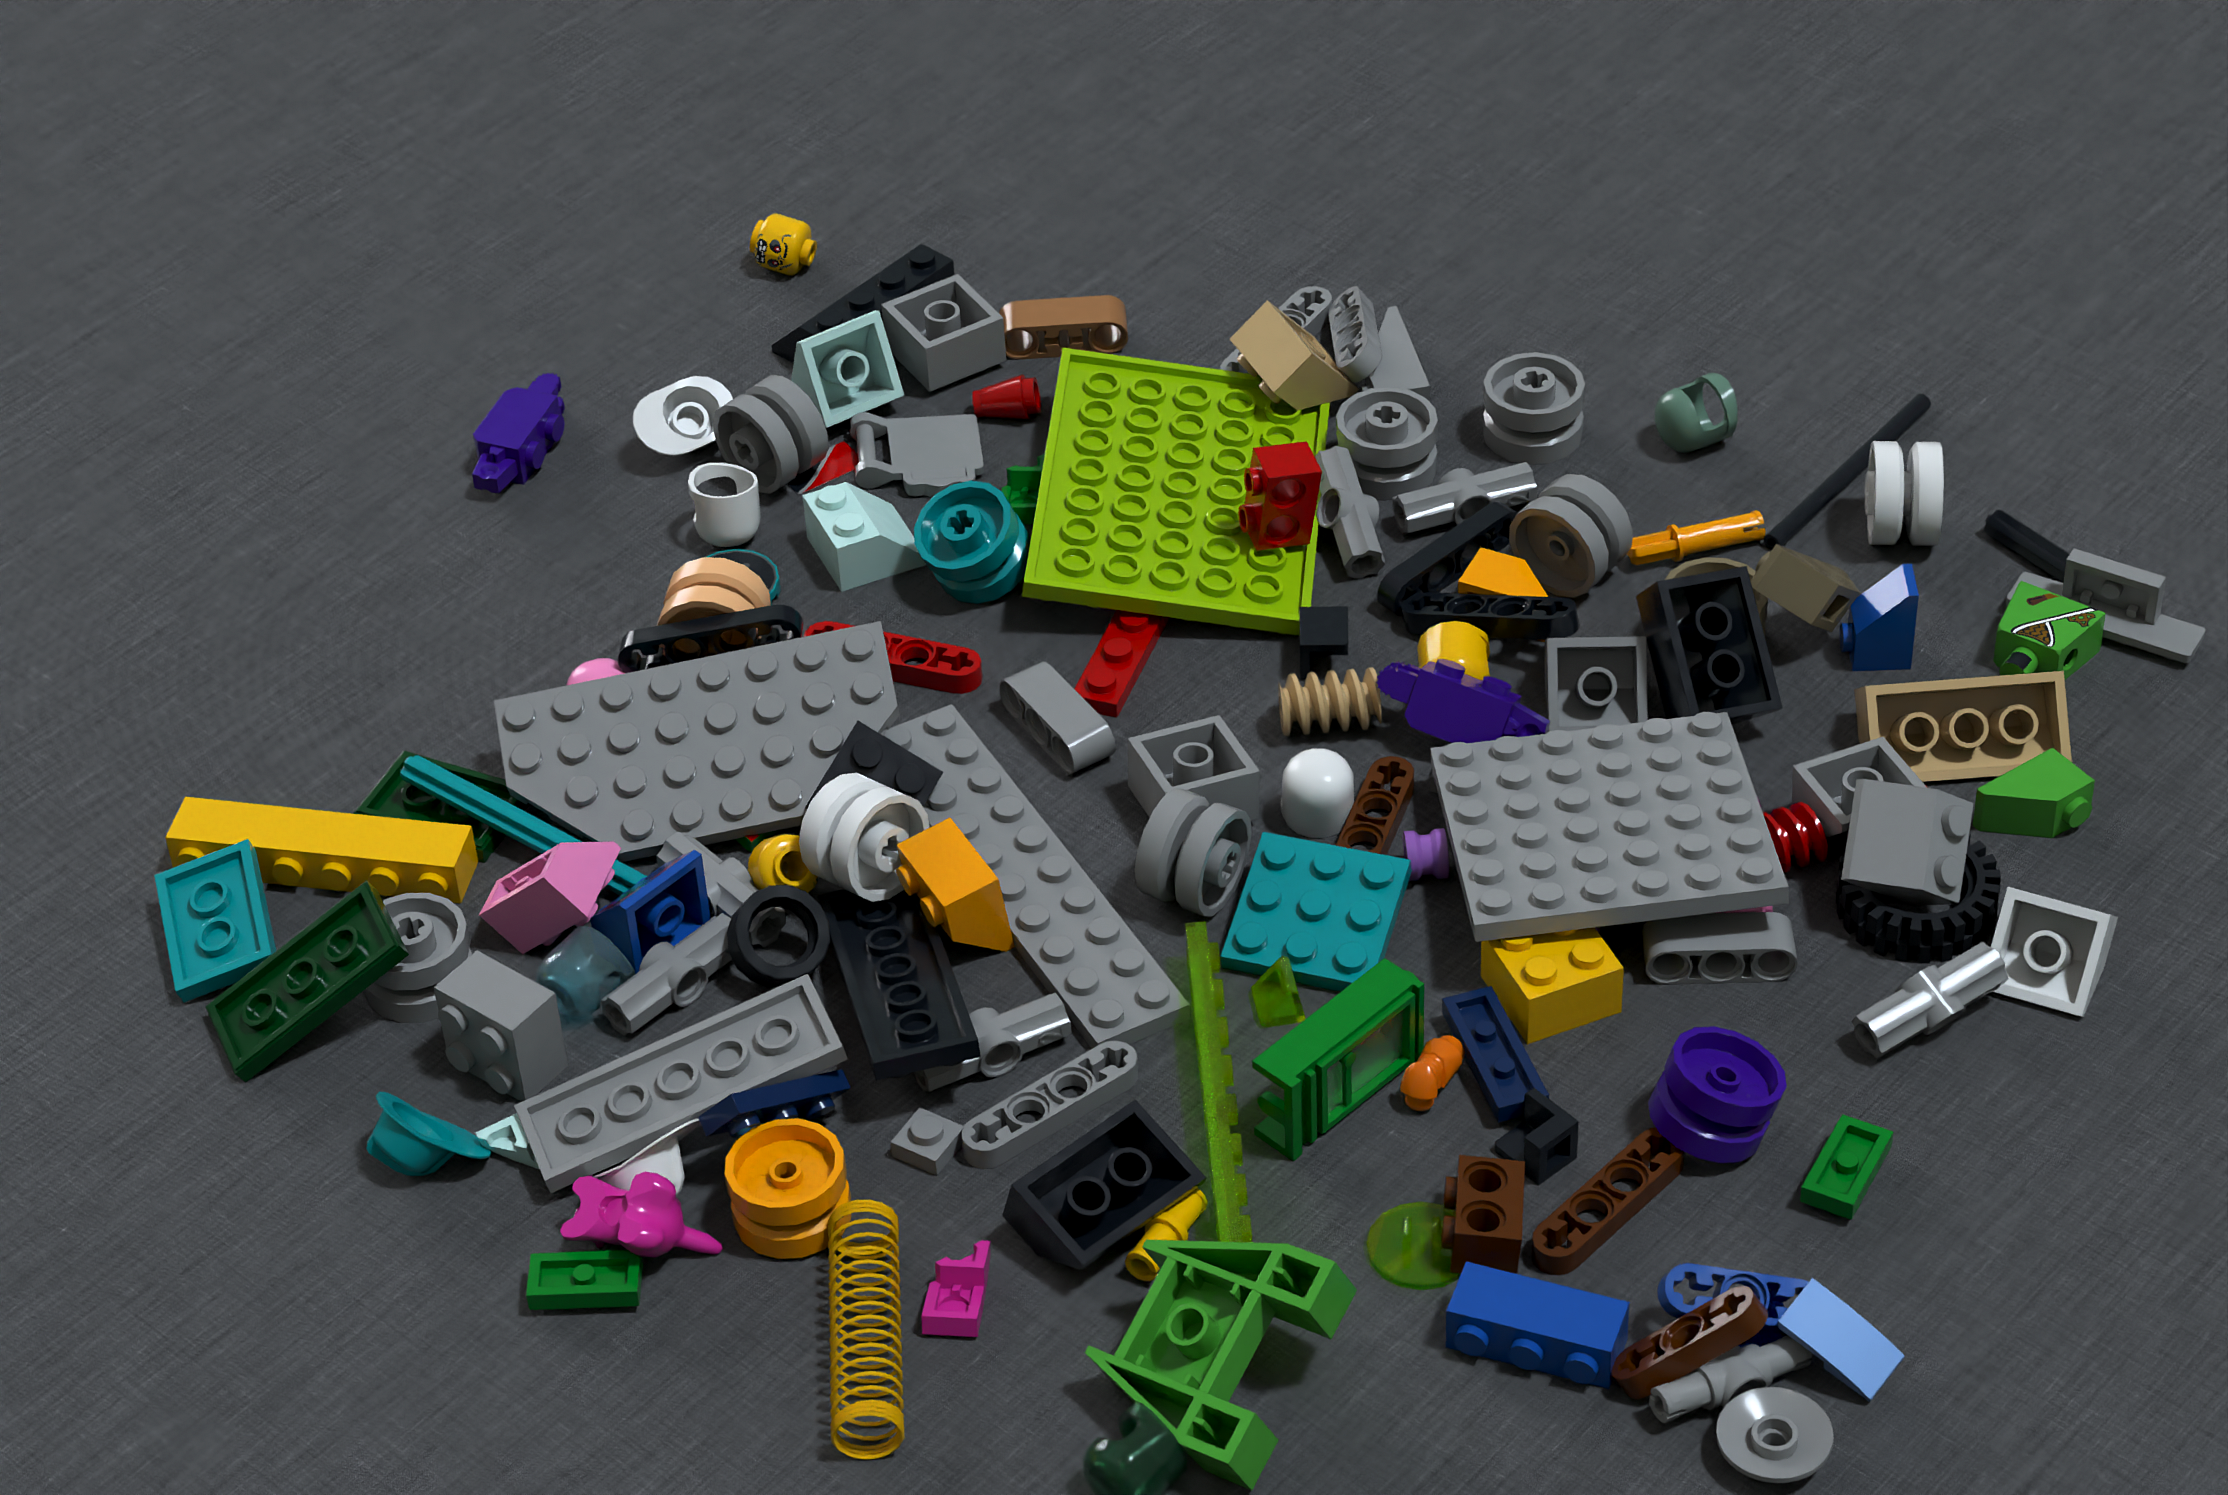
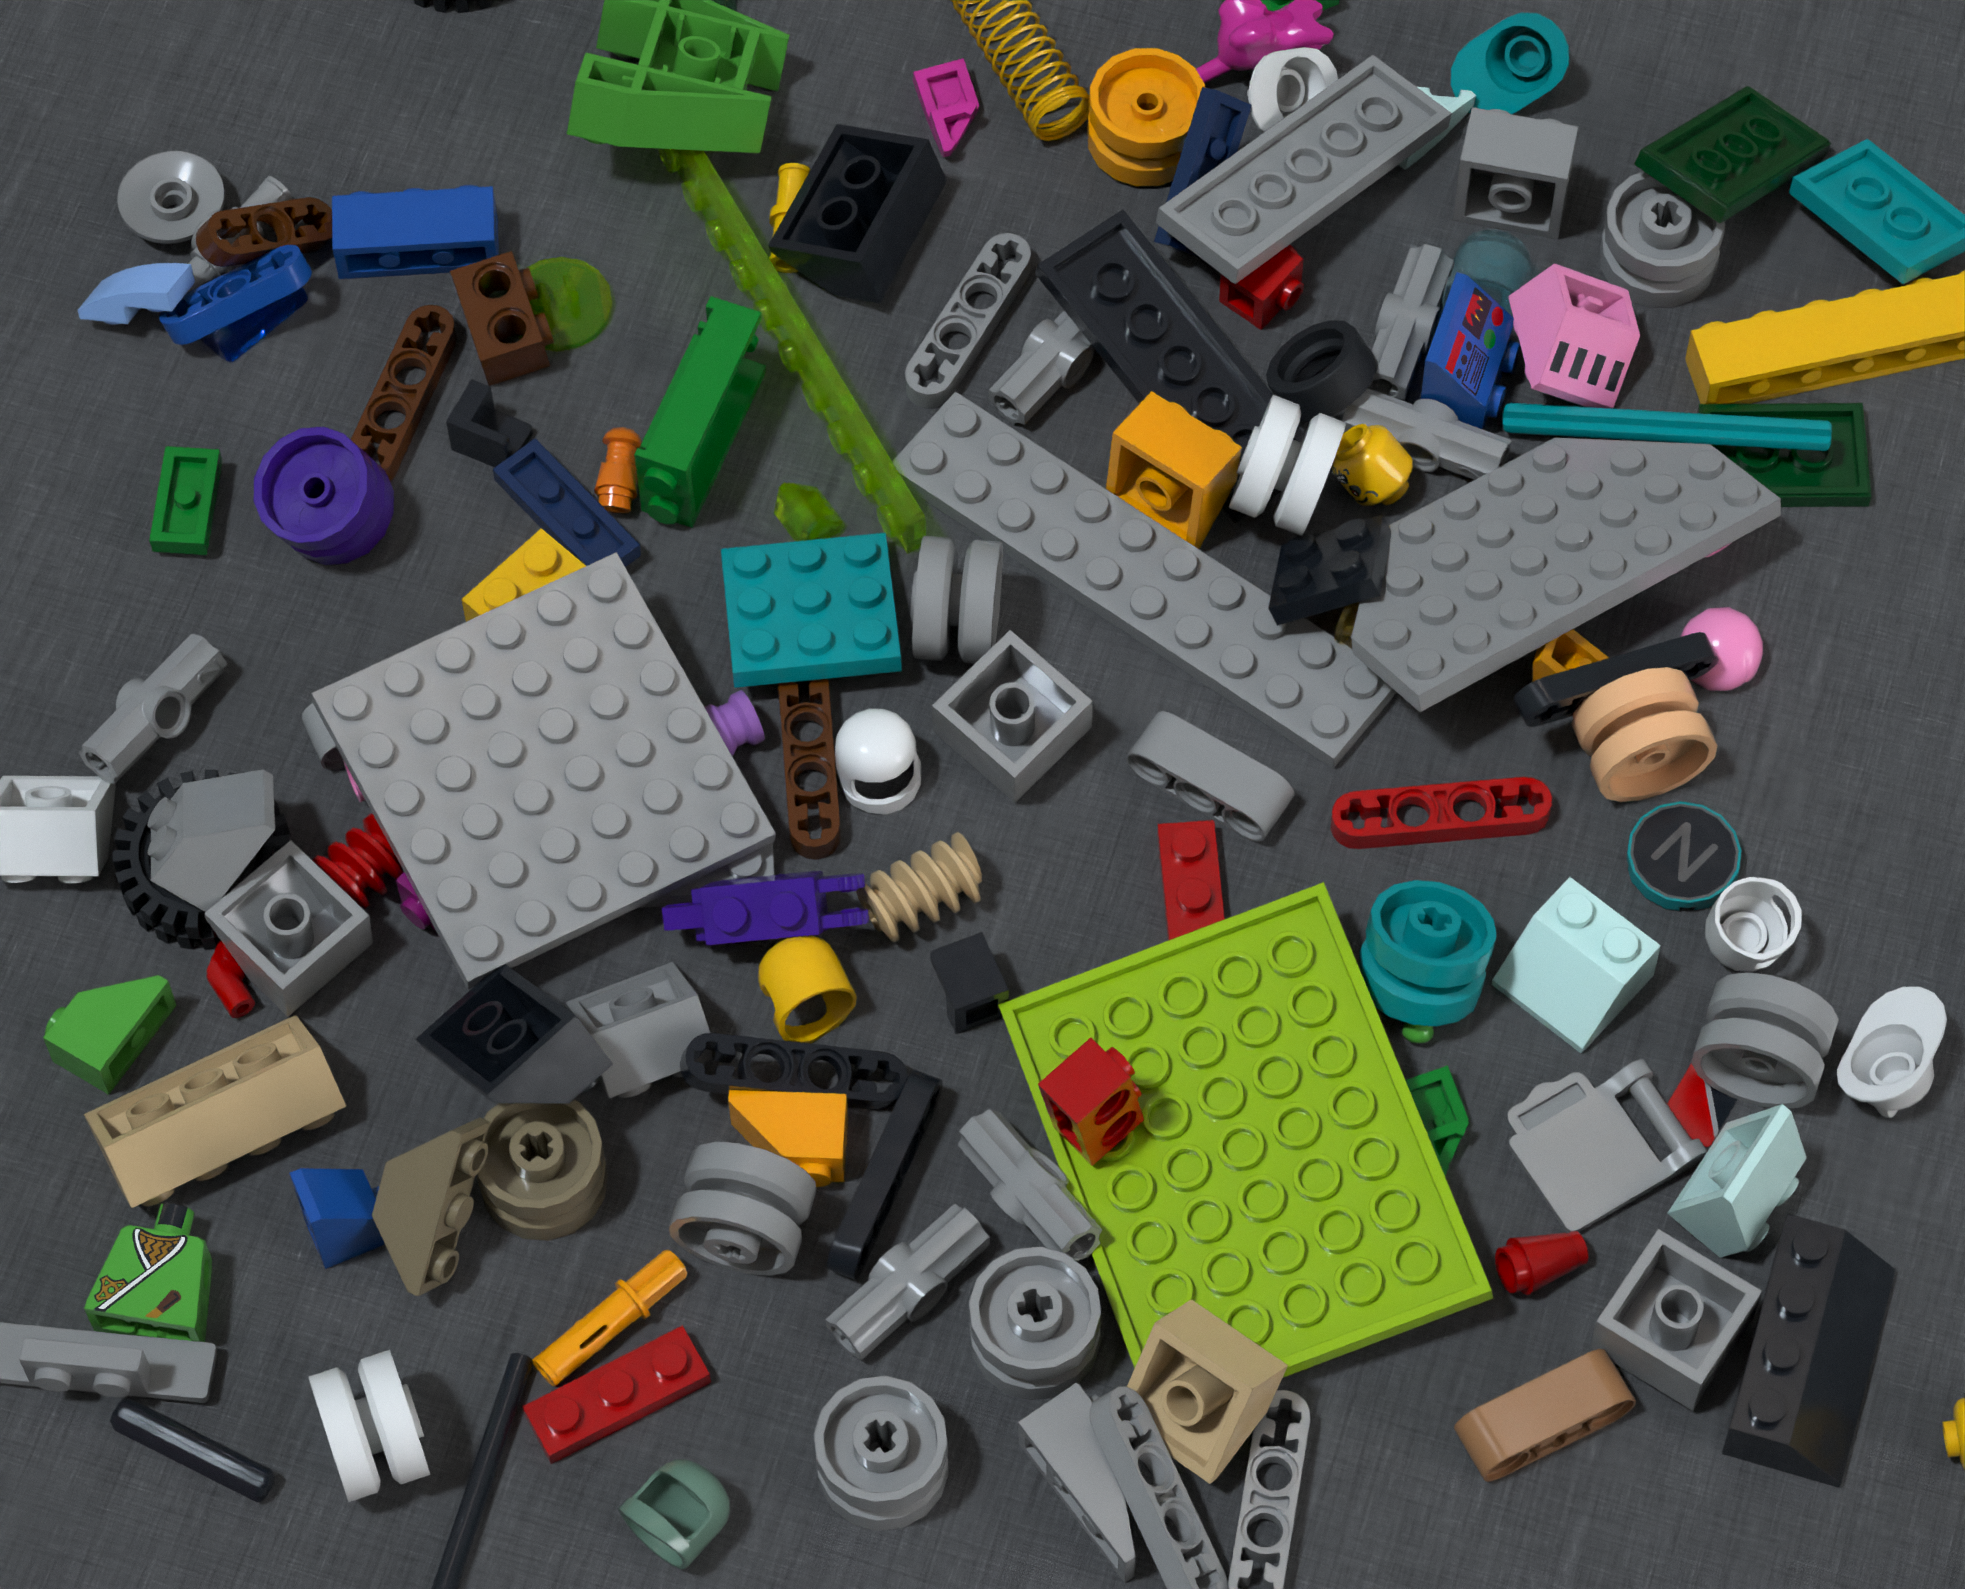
camera: 155 degrees right, 20 degrees up
light grey plate [890,1107,964,1176] -> none
none -> red plate [522,1325,711,1464]

